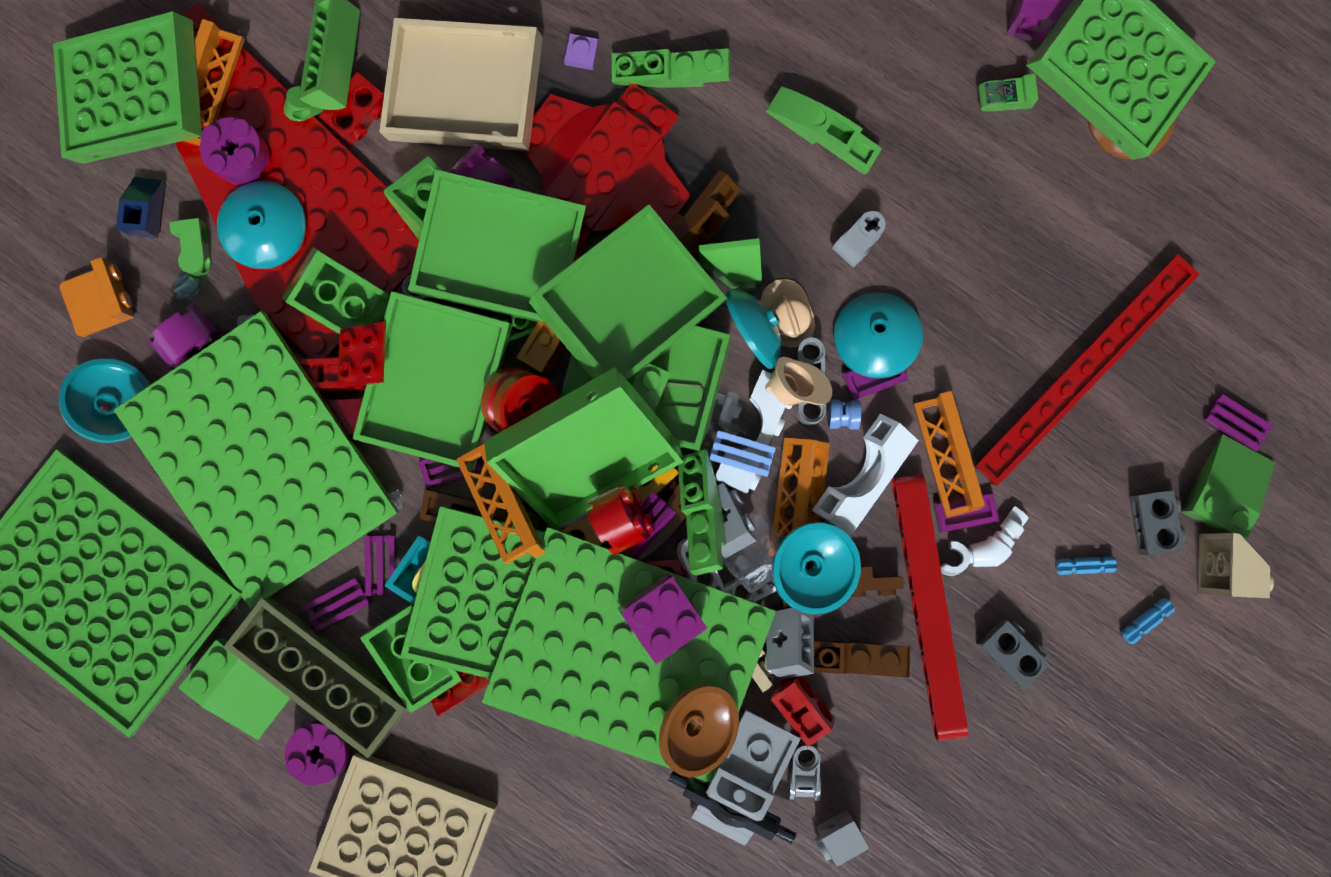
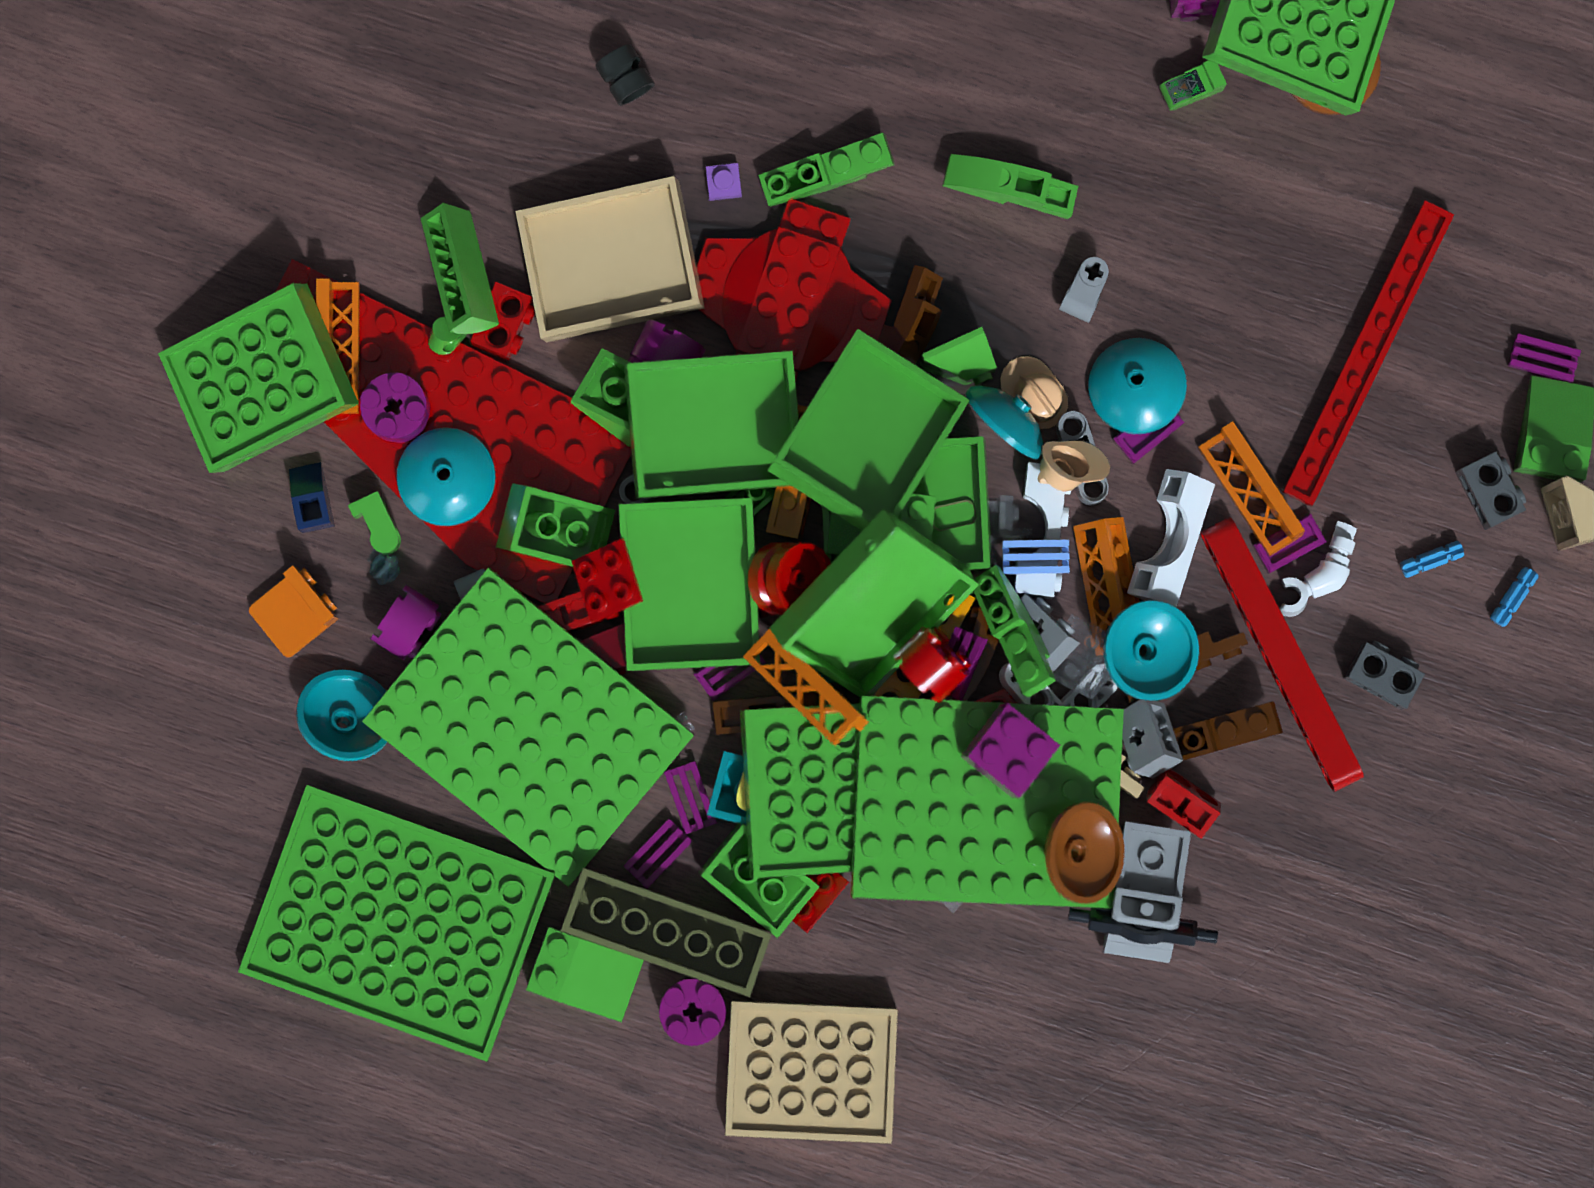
camera: 25 degrees left, 0 degrees up
light grey piece [788,740,821,801] -> none
light grey brick [815,809,869,867] -> none
medium blue wheel [828,399,861,430] -> none

